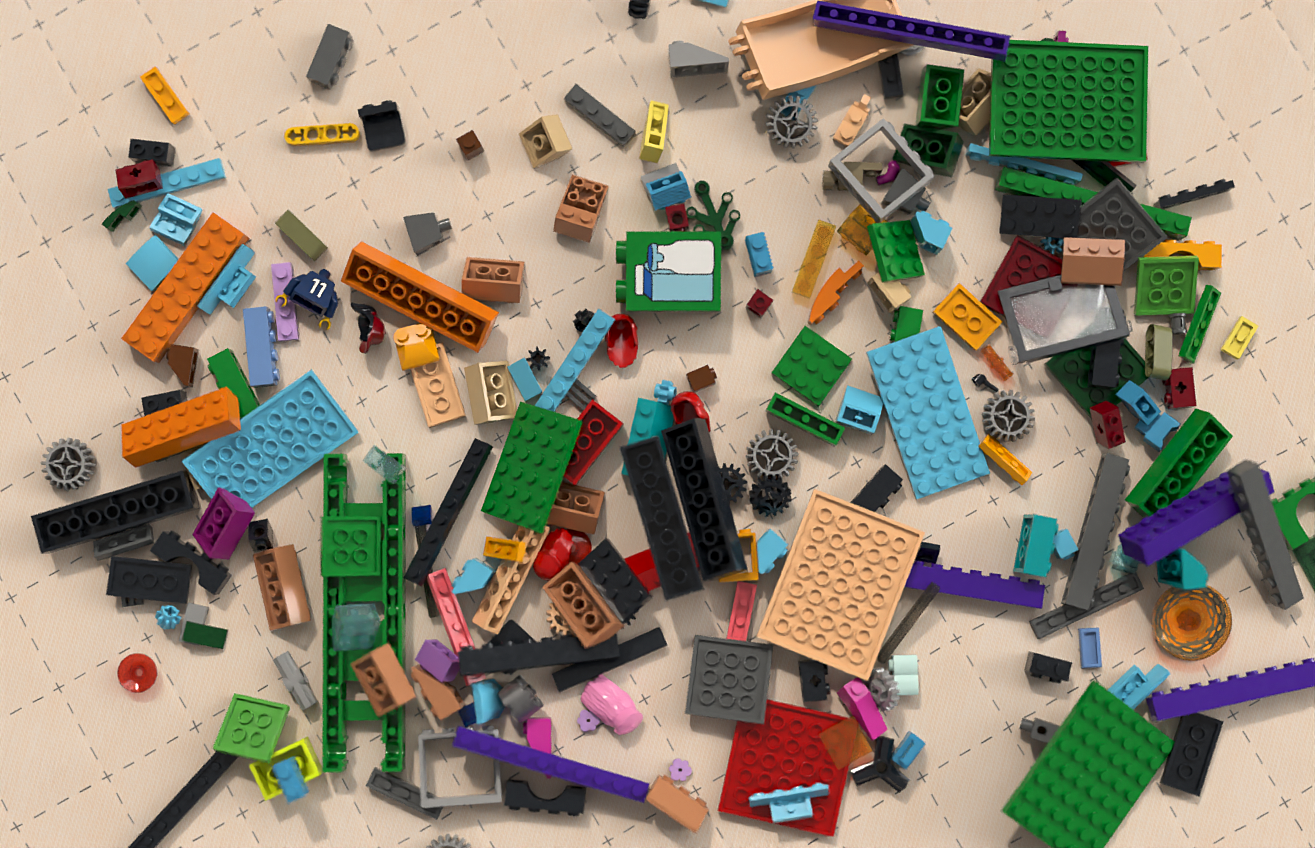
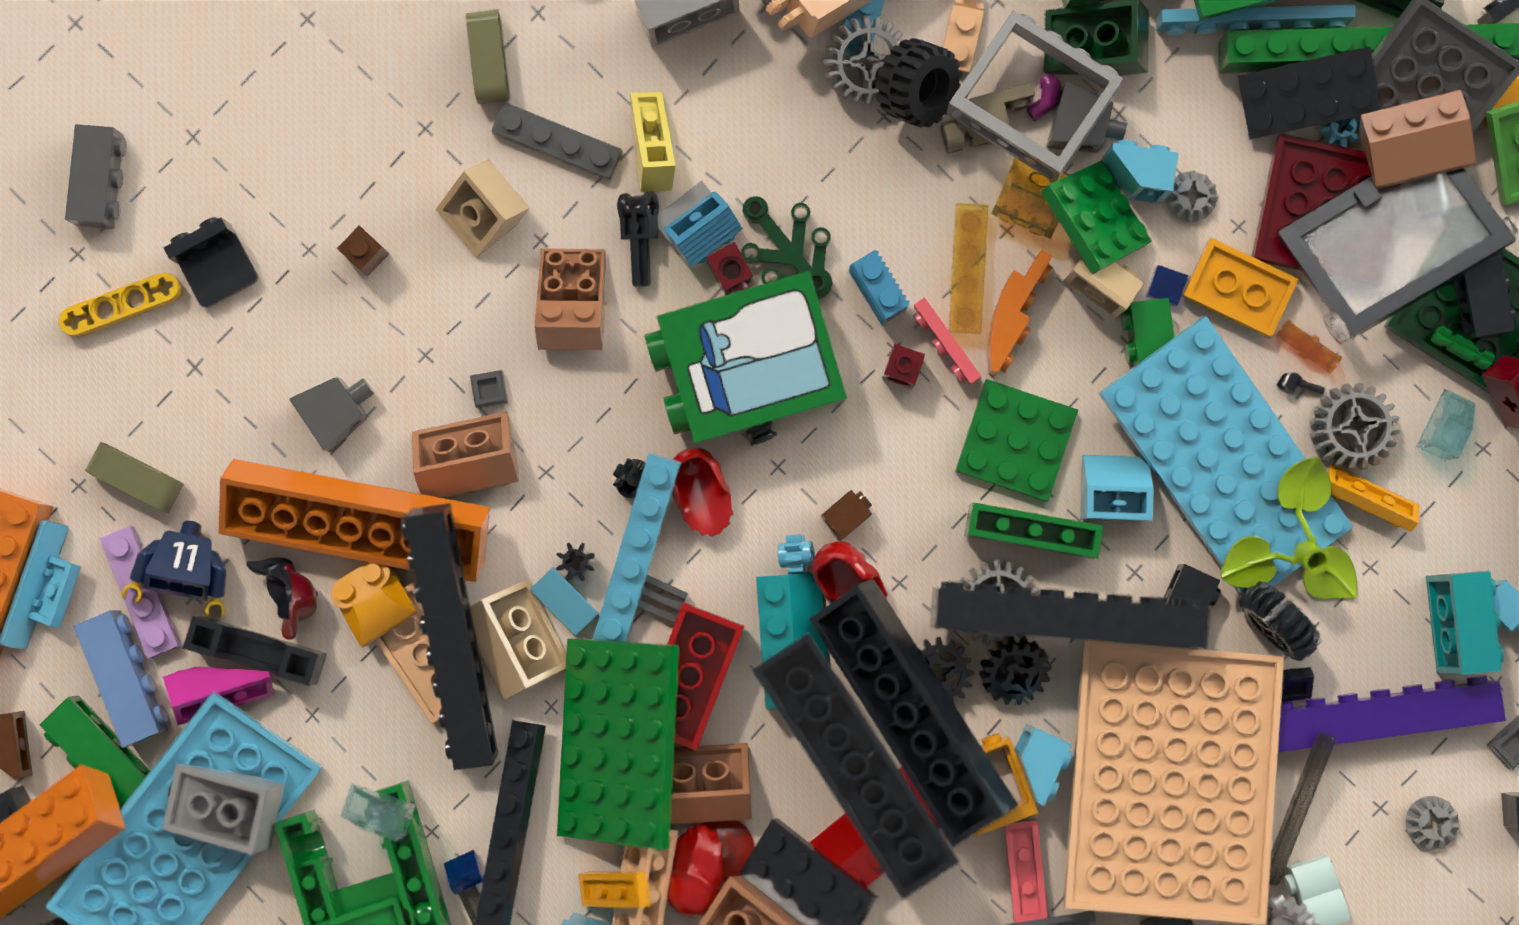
camera: 15 degrees left, 0 degrees up
none -> light grey slope [162,764,285,855]
none -> dark pink slope [163,667,275,726]
none -> black arch [182,616,327,686]
none -> black brick [401,503,499,770]
none -> olive beam [466,9,510,104]
none -> dark grey tile [470,370,508,408]
none -> black connector [617,191,659,287]
none -> black bush [745,421,778,447]
none -> black tyre [876,38,962,128]
none -> coral plate [913,297,982,385]
none -> black brick [930,581,1210,649]
none -> clear blue tile [1146,265,1188,307]
none -> light grey gear [1166,170,1218,222]
none -> lime plant [1220,457,1357,599]
none -> black gear [1239,581,1322,662]
none -> light grey gear [1406,796,1460,849]
none -> clear light blue slope [1416,389,1475,461]
none -> green axle [1431,326,1495,370]

